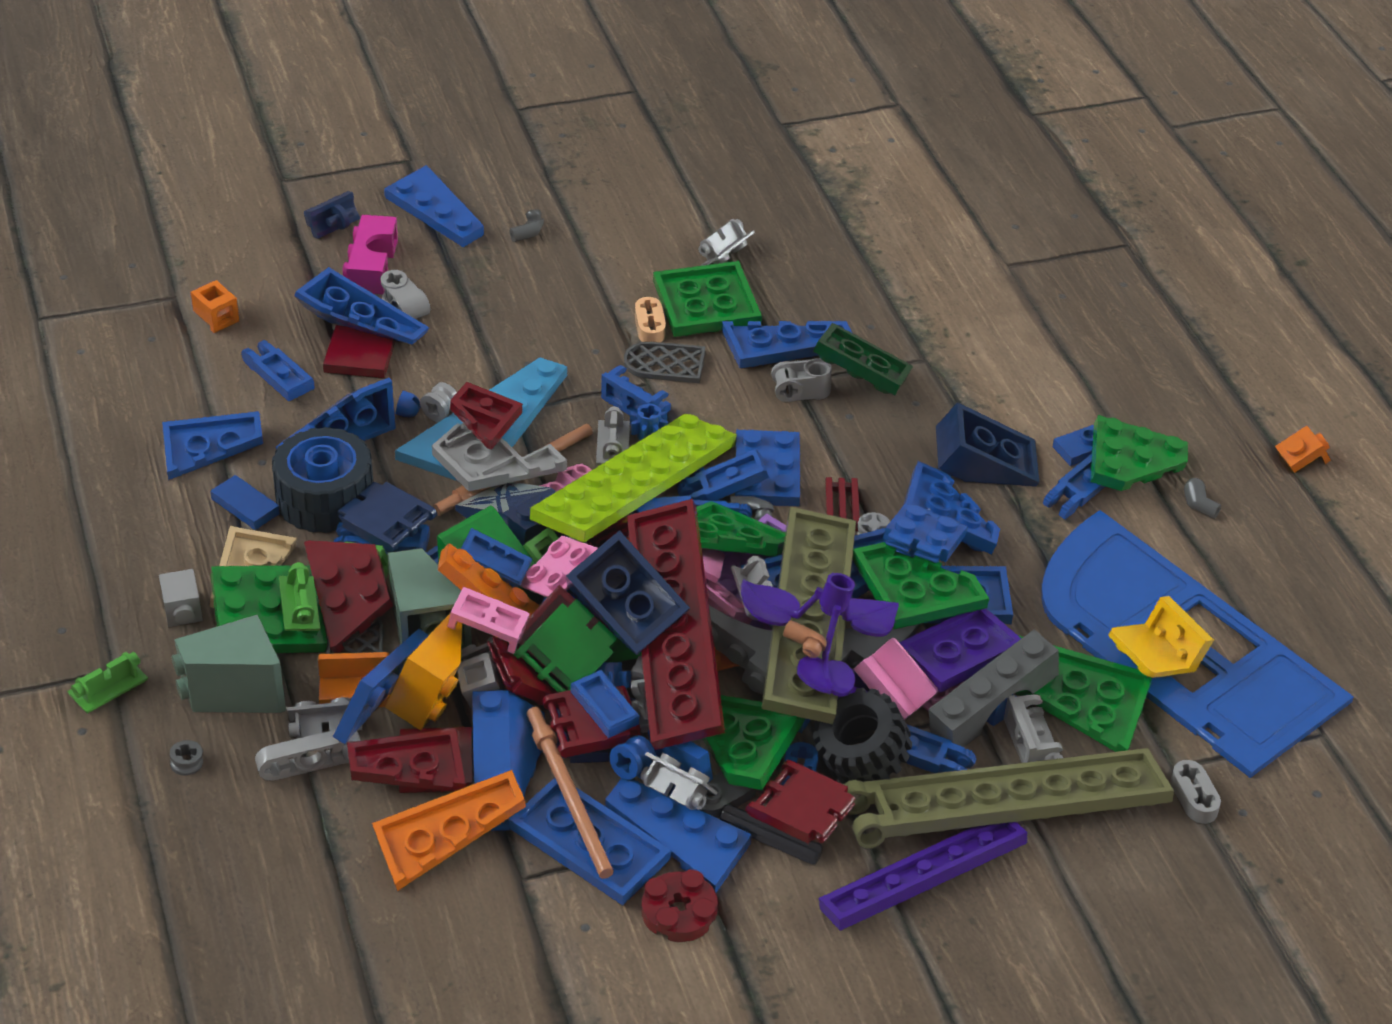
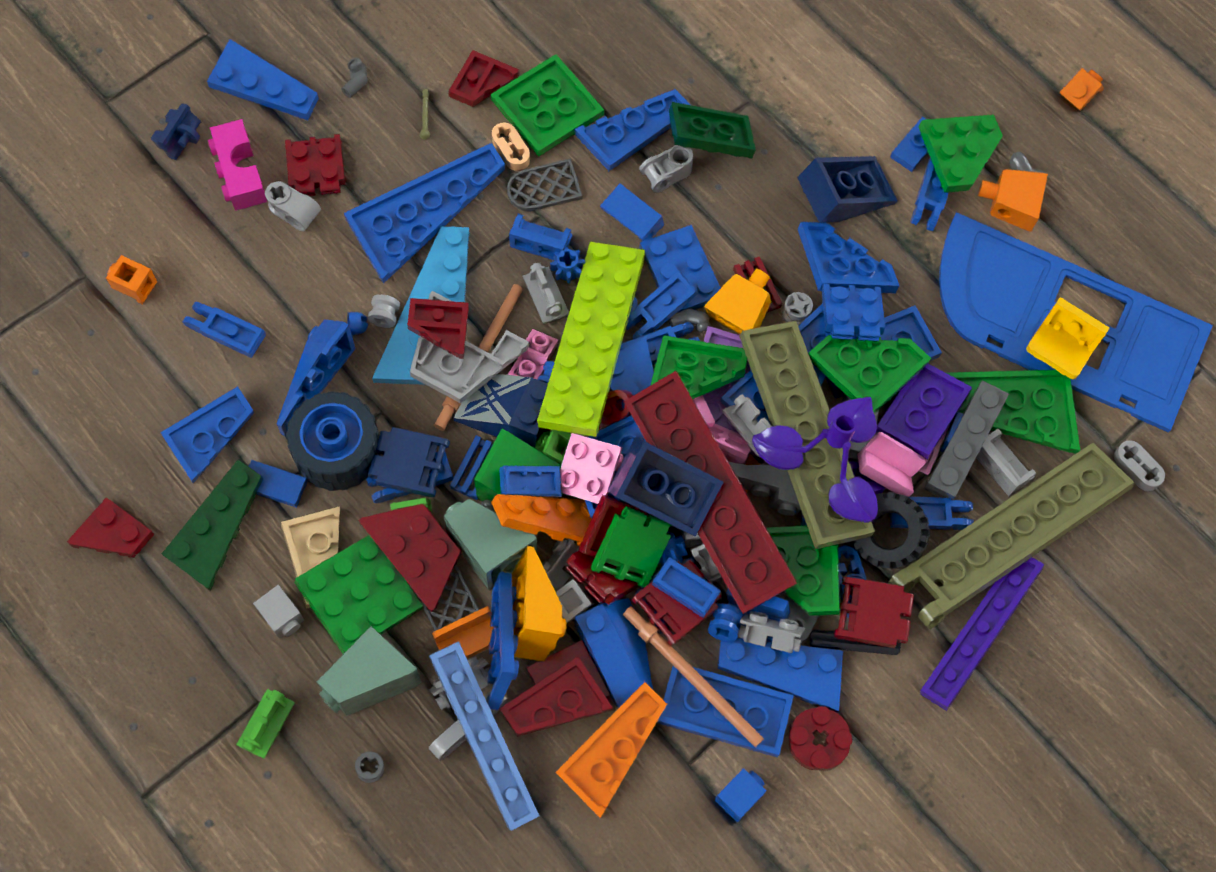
camera: 25 degrees left, 25 degrees up
bright green hinge [279,562,320,631] -> none
blue wedge [295,267,429,345] -> none
dark red tile [323,325,396,378] -> none
bright pink hinge [448,587,530,654] -> none
light grey hinge [698,219,755,266] -> none
nougat arm [783,620,827,658] -> none
none -> dark red wing [67,497,154,558]
none -> dark green wing [162,459,263,591]
none -> dark red plate [285,134,346,196]
none -> blue wing [344,143,505,284]
none -> olive hinge [419,89,430,140]
none -> medium blue plate [429,642,539,831]
none -> dark red wing [448,50,519,107]
none -> blue hinge [600,183,664,241]
none -> light orange torso [704,269,771,335]
none -> blue brick [715,768,767,823]
none -> orange torso [978,169,1048,232]

